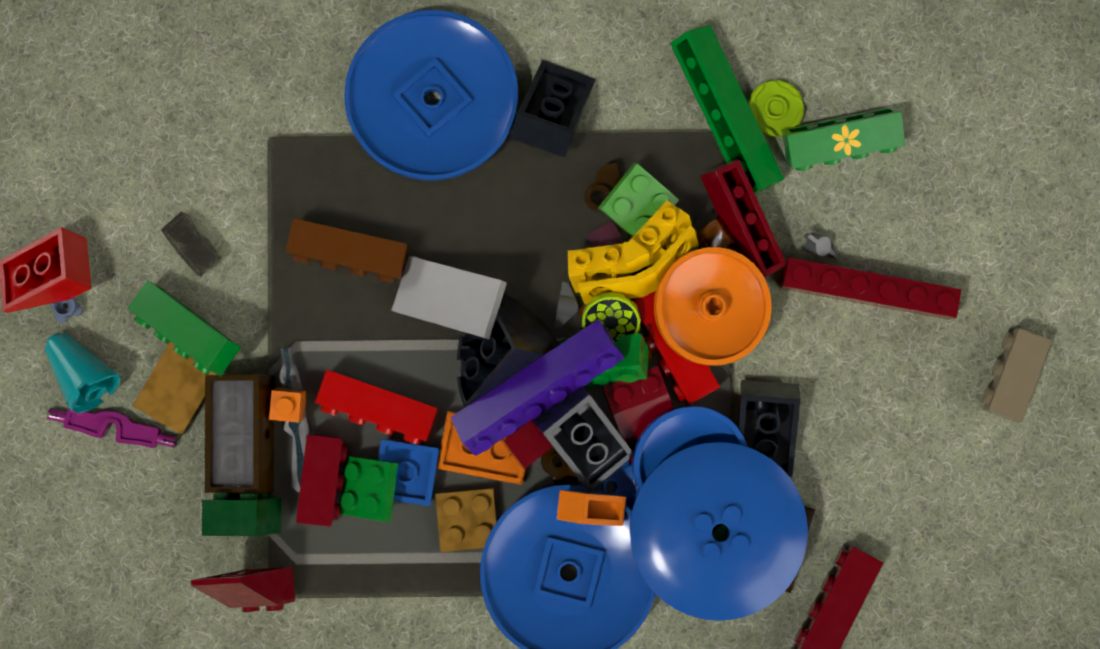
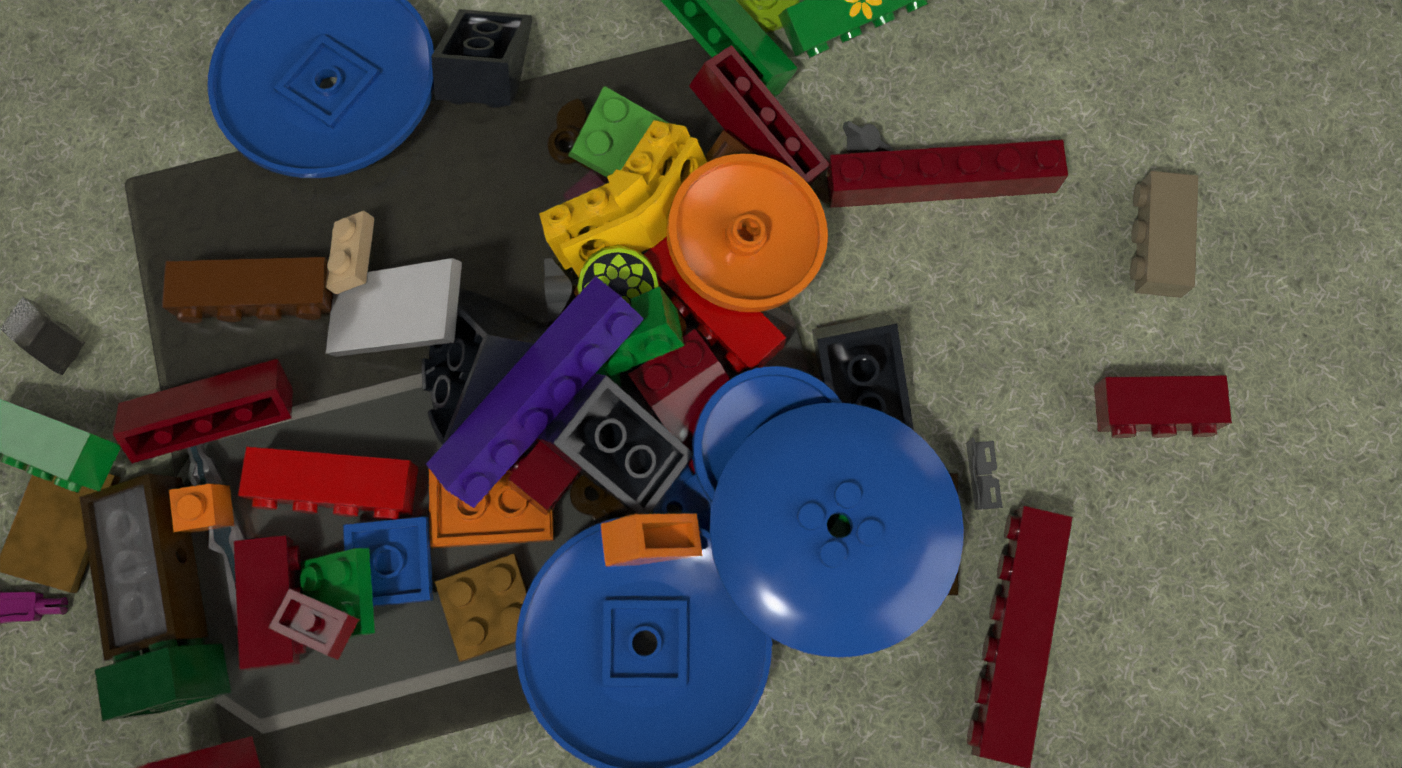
camera: 15 degrees left, 10 degrees down
none -> dark red brick [112,359,293,463]
none -> plate [269,589,359,660]
none -> tan plate [325,210,375,294]
none -> dark grey piece [966,437,1003,510]
none -> dark red brick [1094,375,1232,438]

